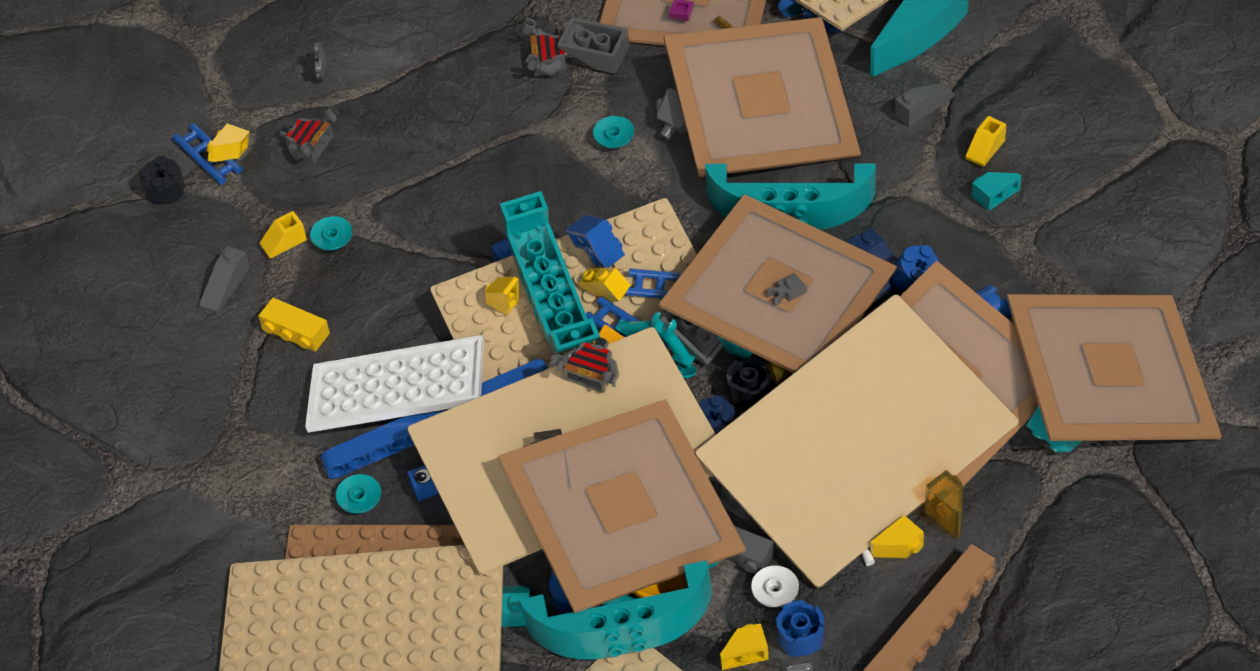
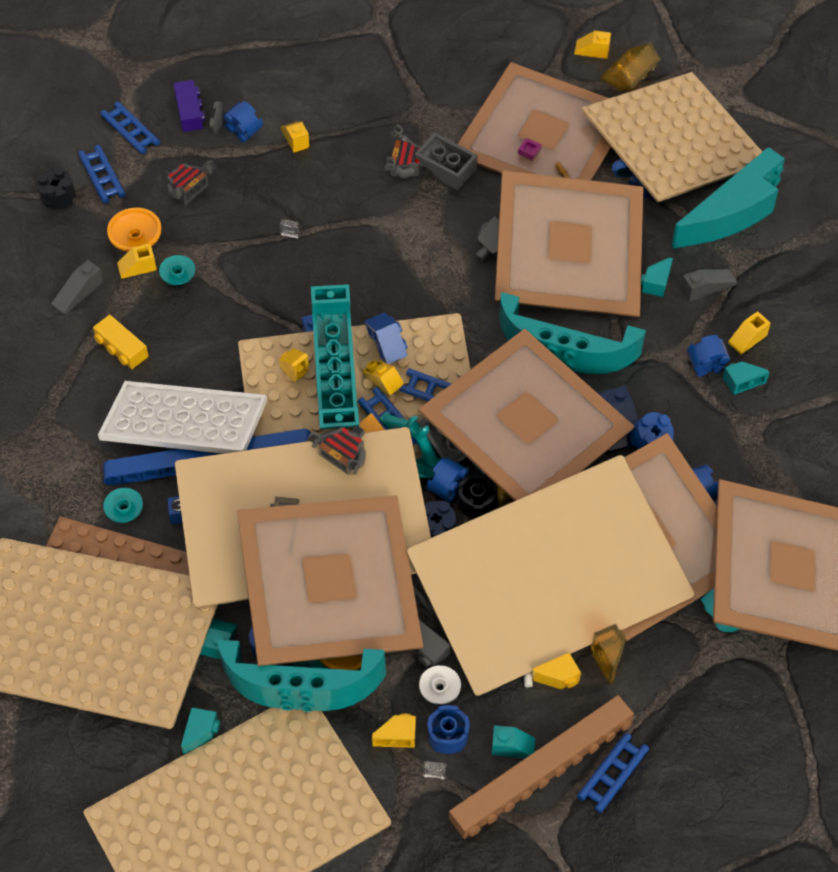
camera: 10 degrees right, 5 degrees up
yellow slope [207,123,250,162] -> none
teal dish [593,116,634,148] -> none
dark grey plate [766,273,807,305] -> none
none -> blue bar [100,101,160,154]
none -> light orange dish [107,208,162,252]
none -> dark purple brick [173,80,205,132]
none -> blue brick [223,101,263,142]
none -> yellow slope [280,122,310,153]
none -> clear tile [280,219,300,239]
none -> blue brick [427,457,469,503]
none -> teal slope [492,725,535,758]
none -> blue bar [577,732,649,813]
none -> teal slope [641,258,673,297]
none -> blue brick [687,335,730,377]

